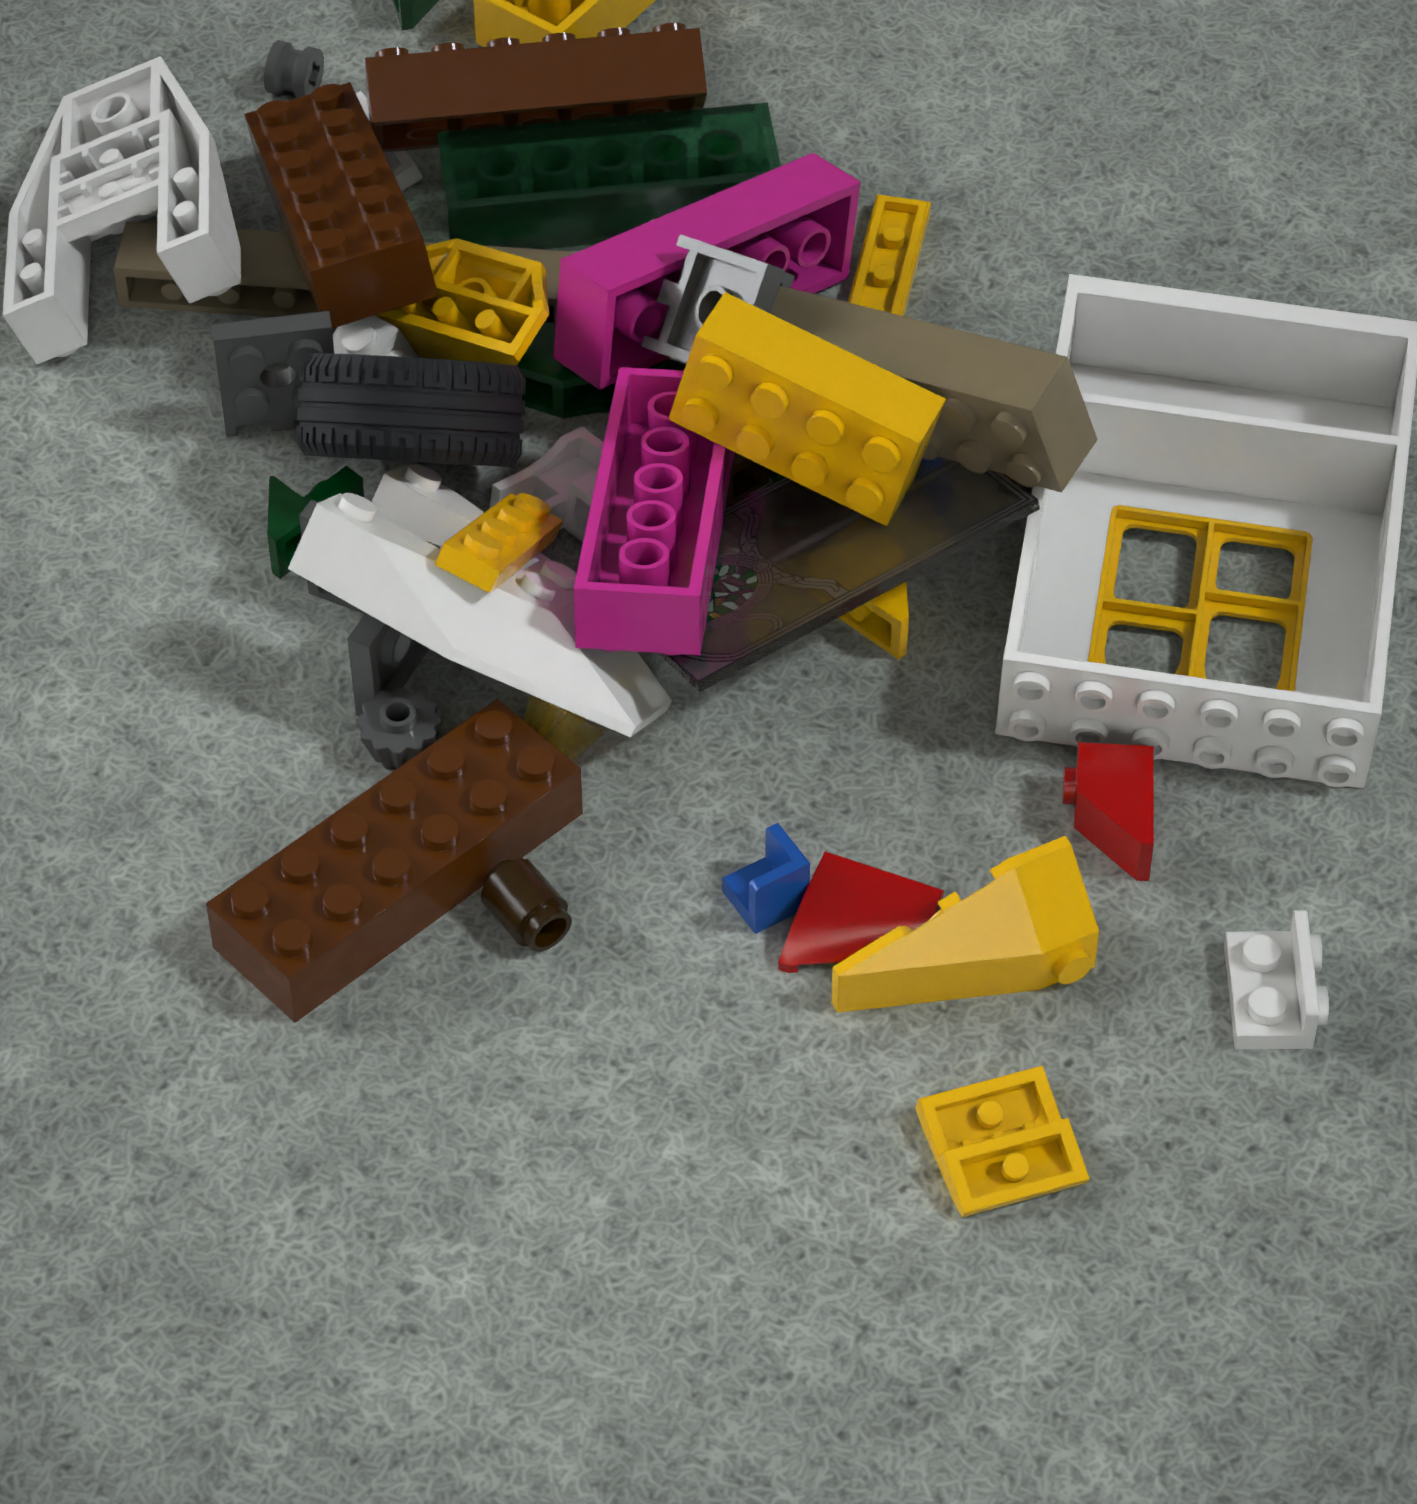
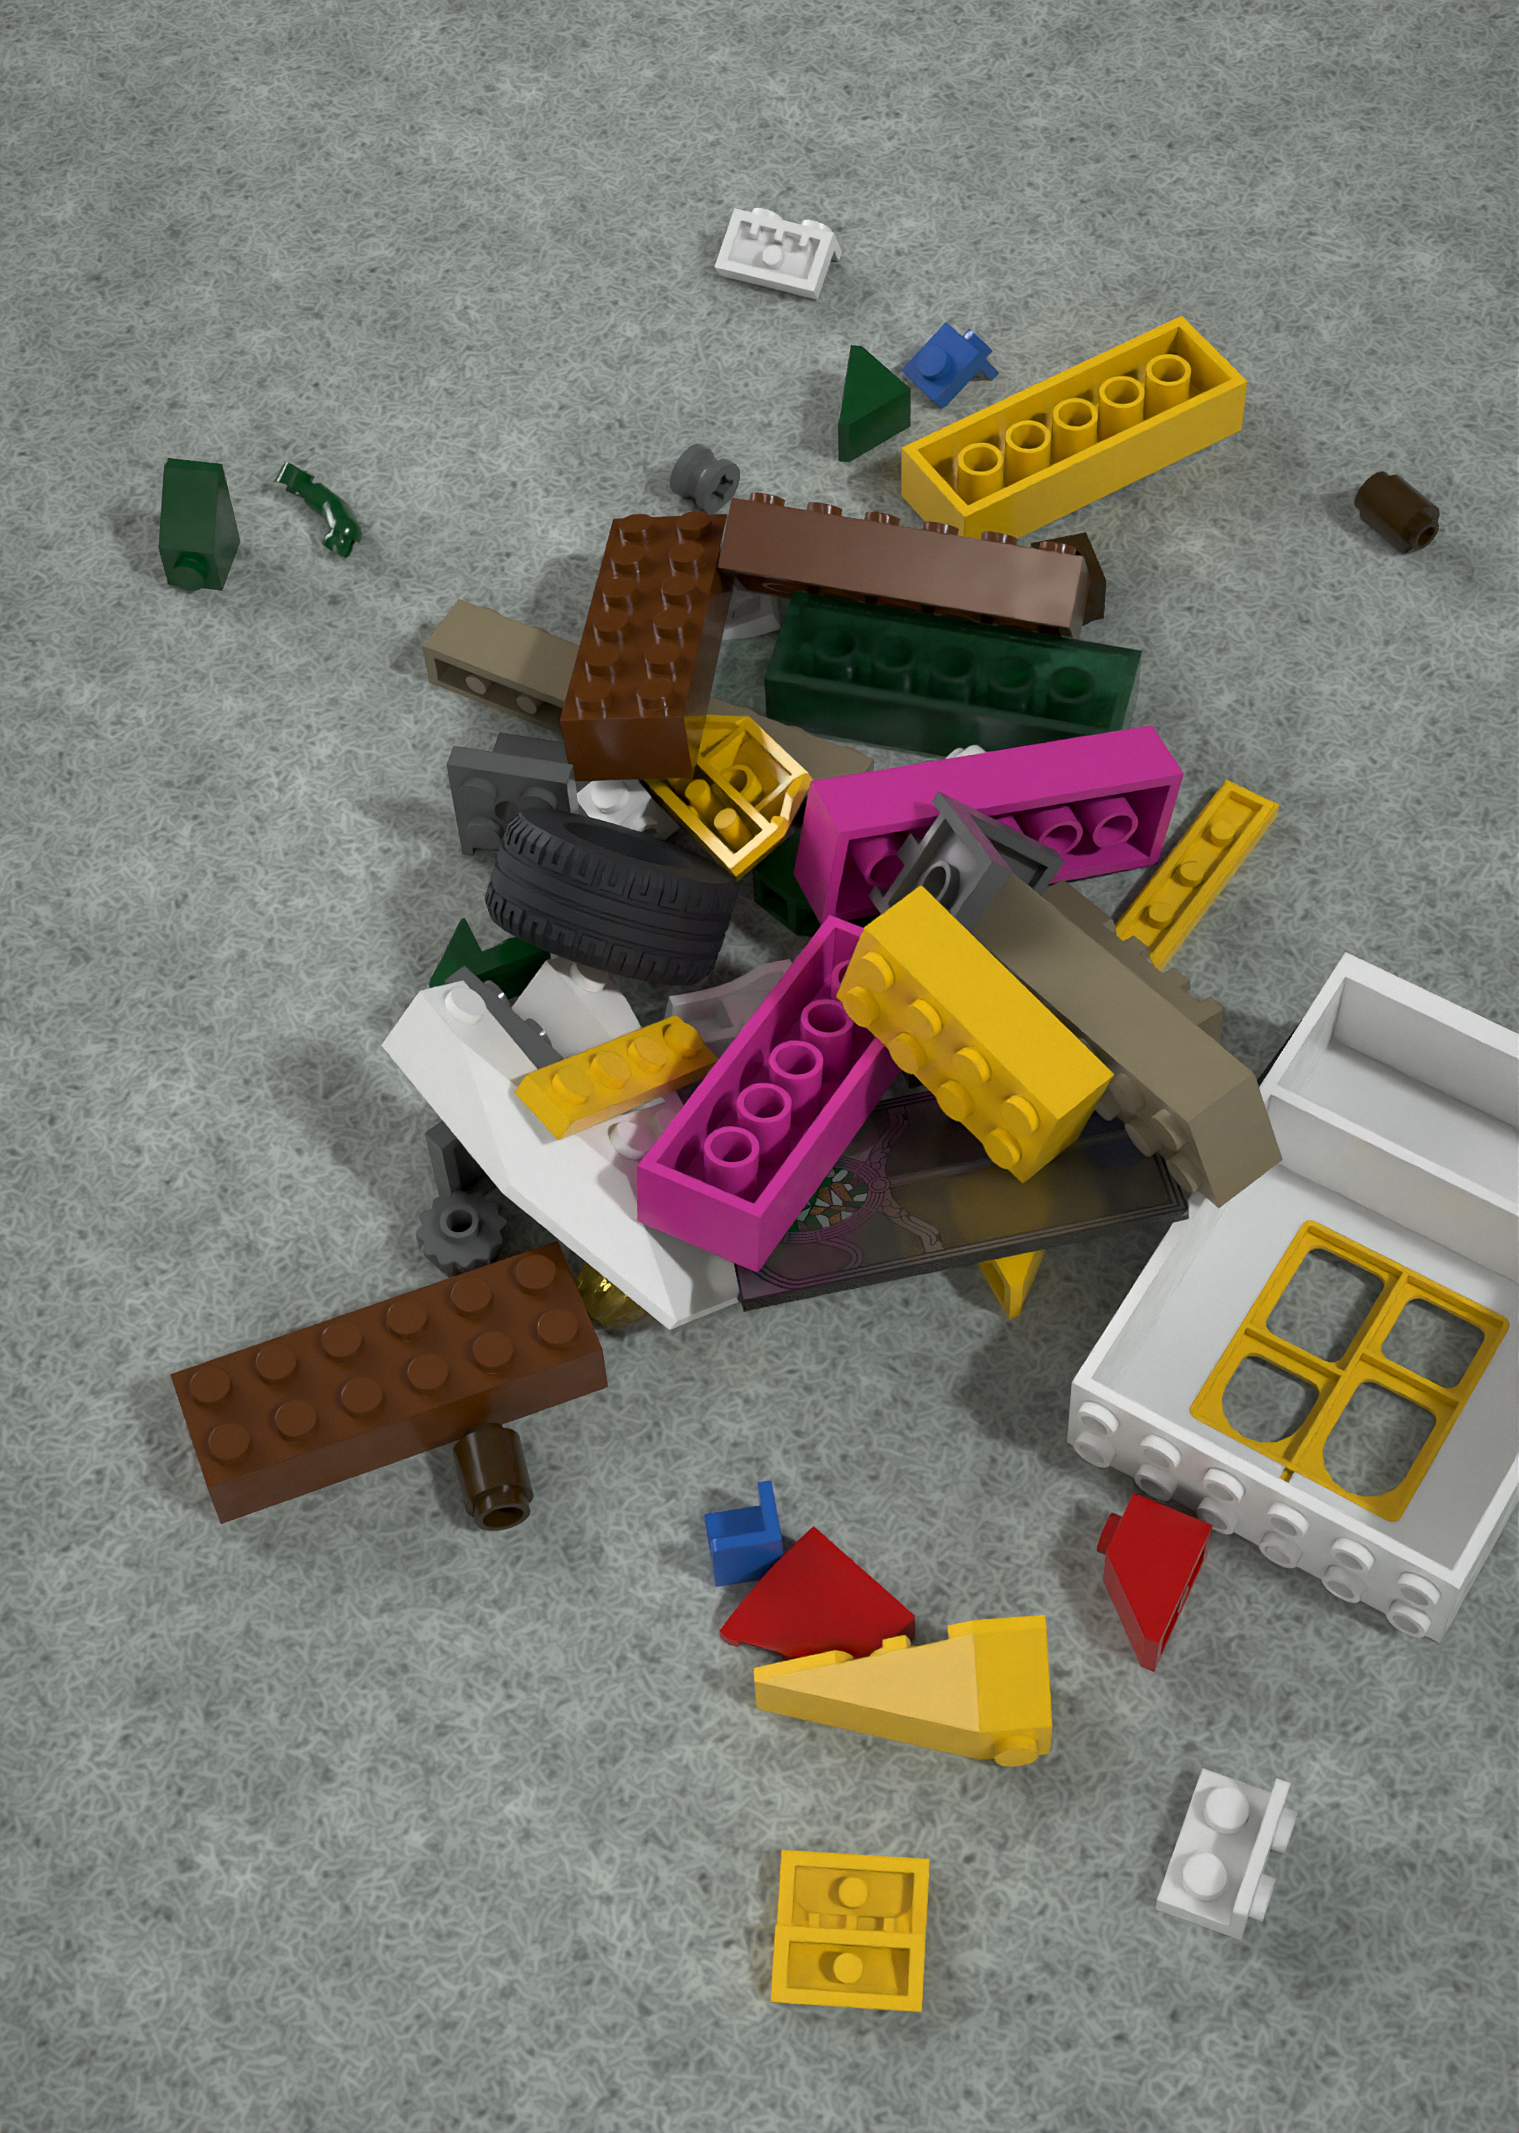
camera: 25 degrees right, 5 degrees up
white wedge [3,56,241,365] -> none

